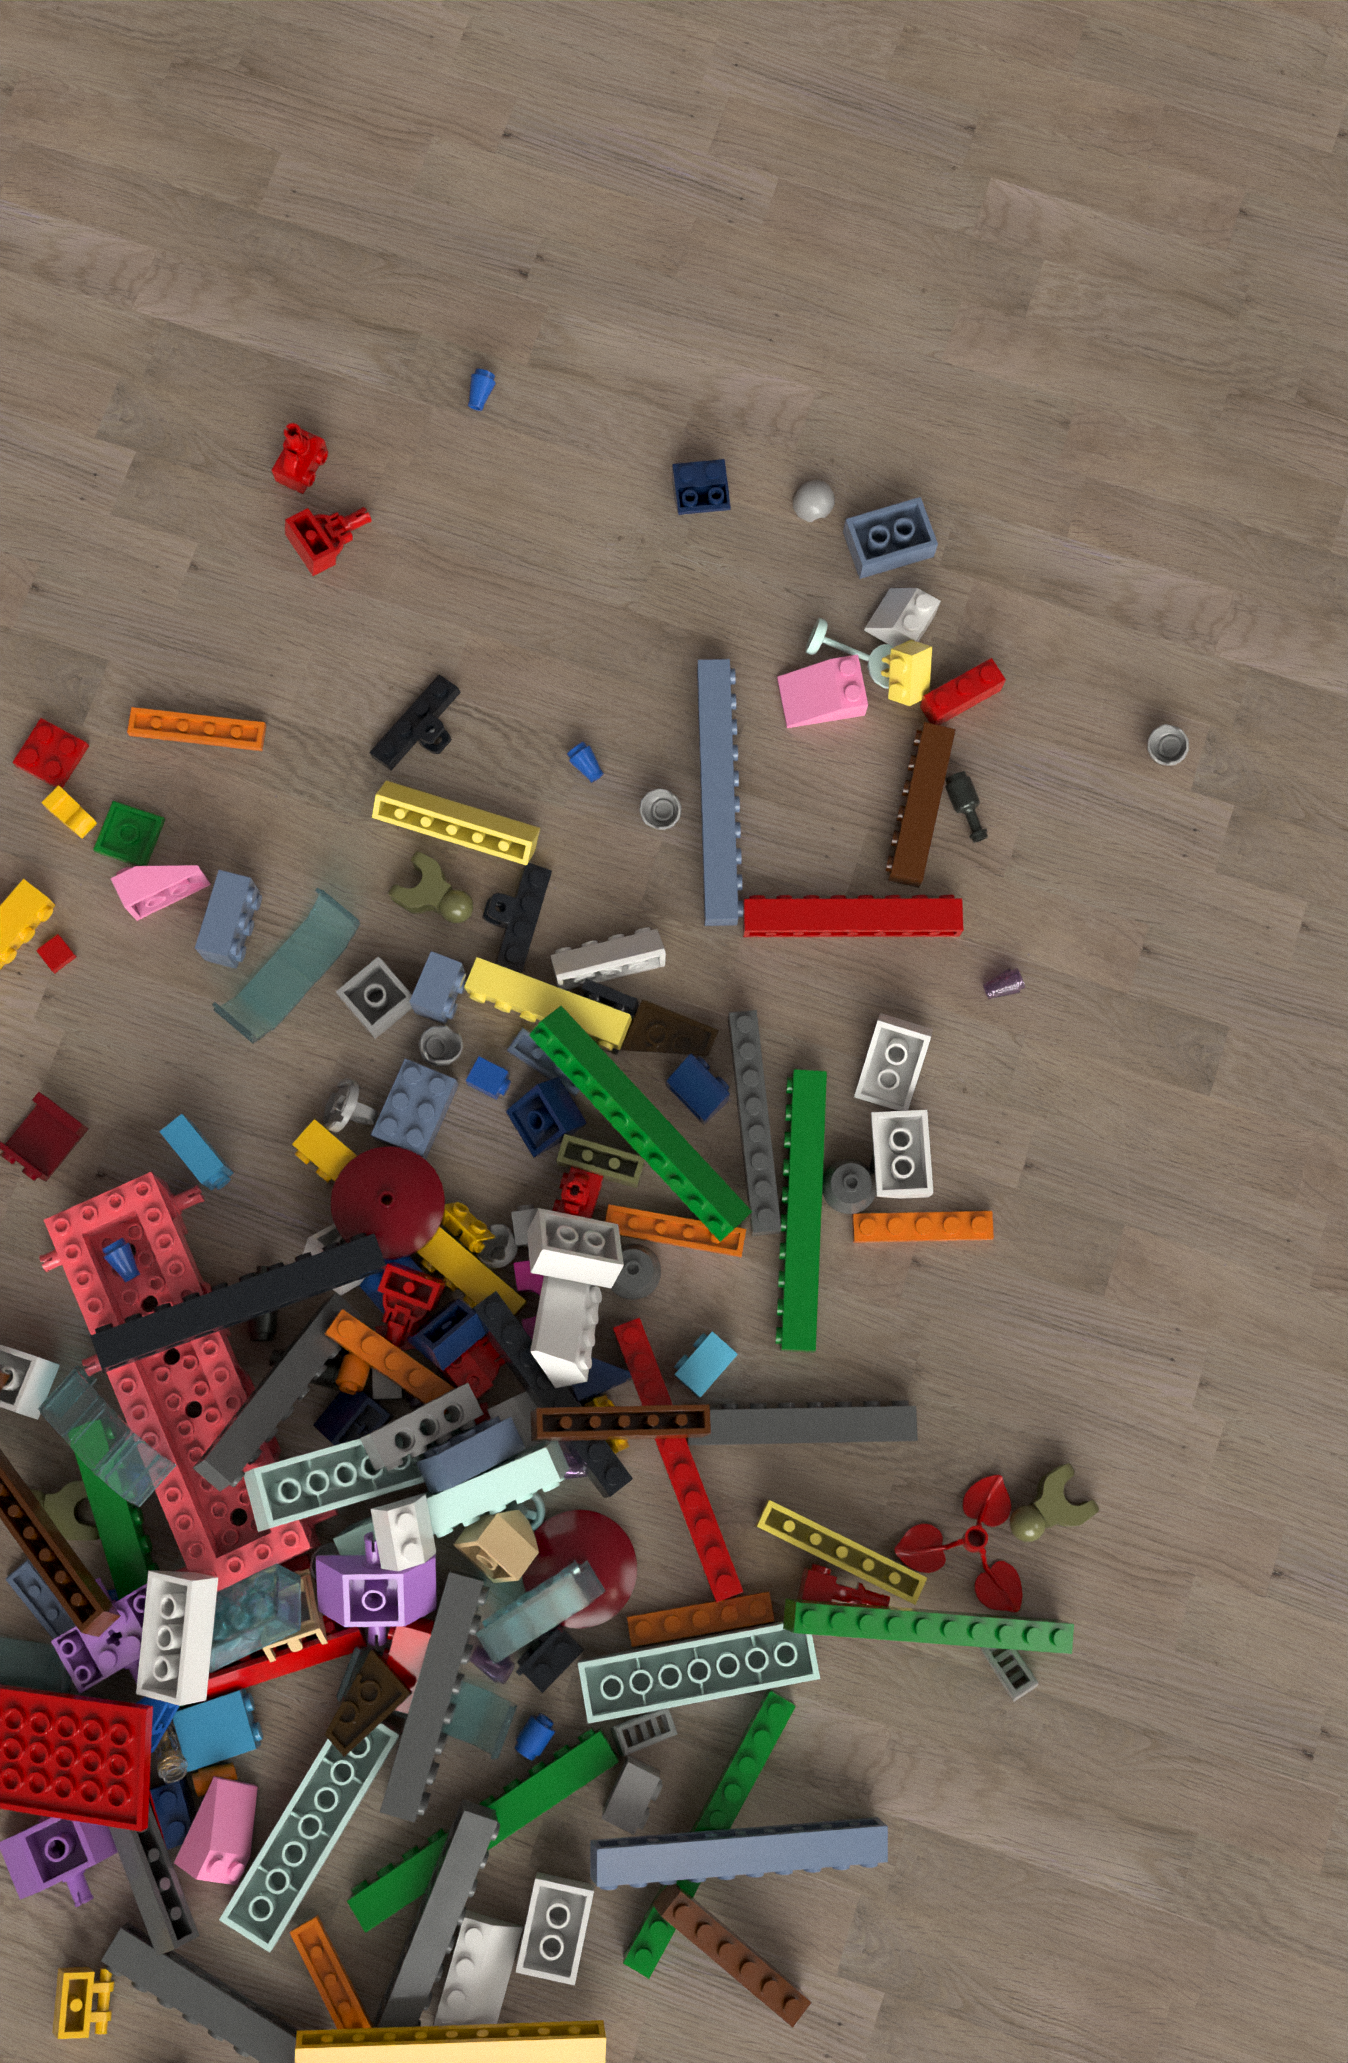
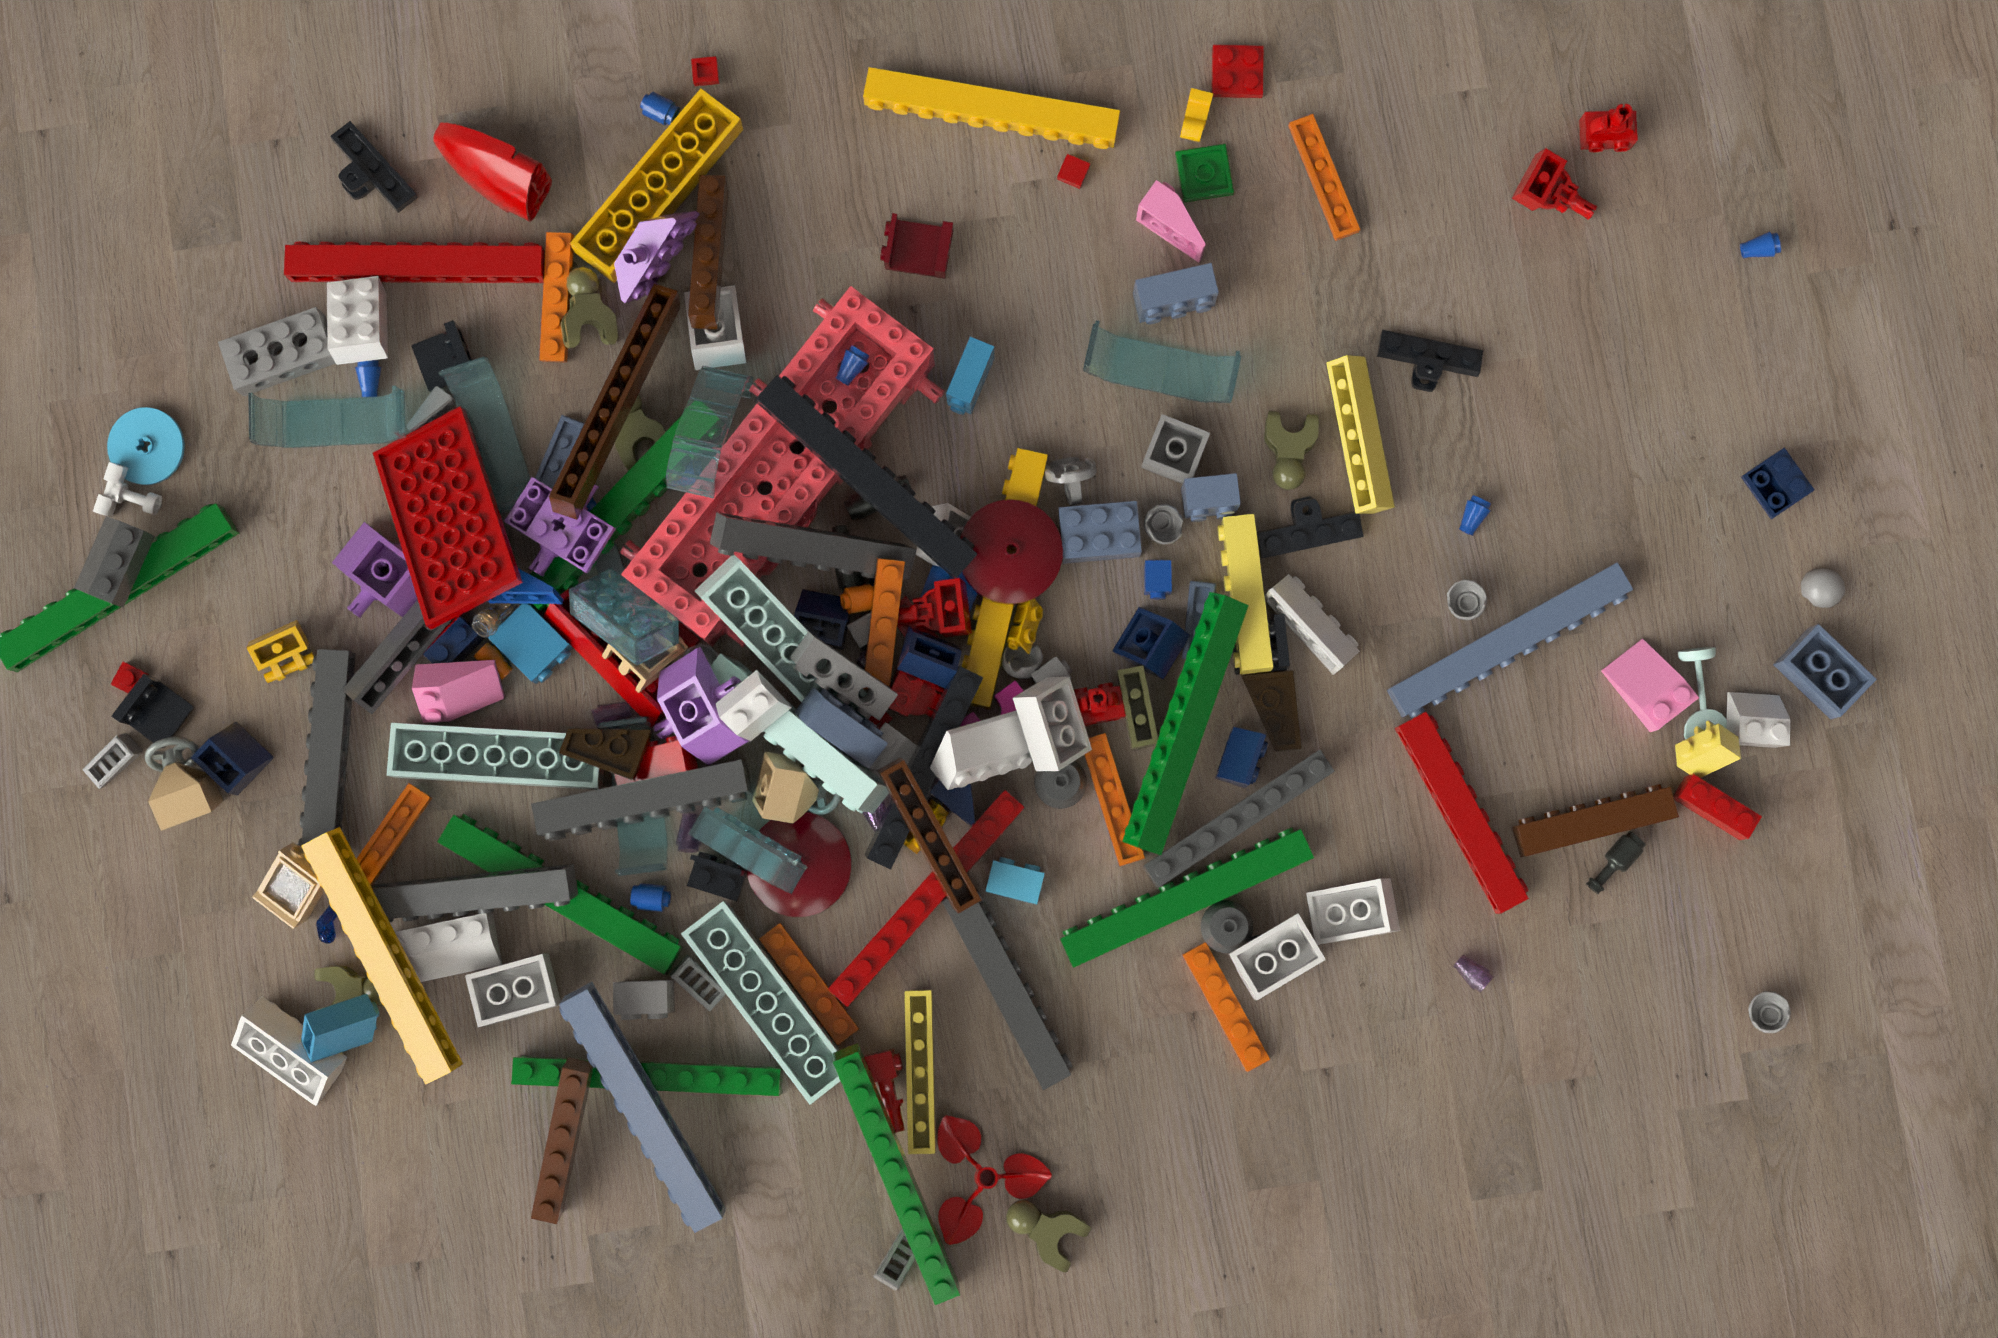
camera: 70 degrees right, 5 degrees up
white slope [136,1570,218,1706] -> none
none -> cone [591,701,632,729]

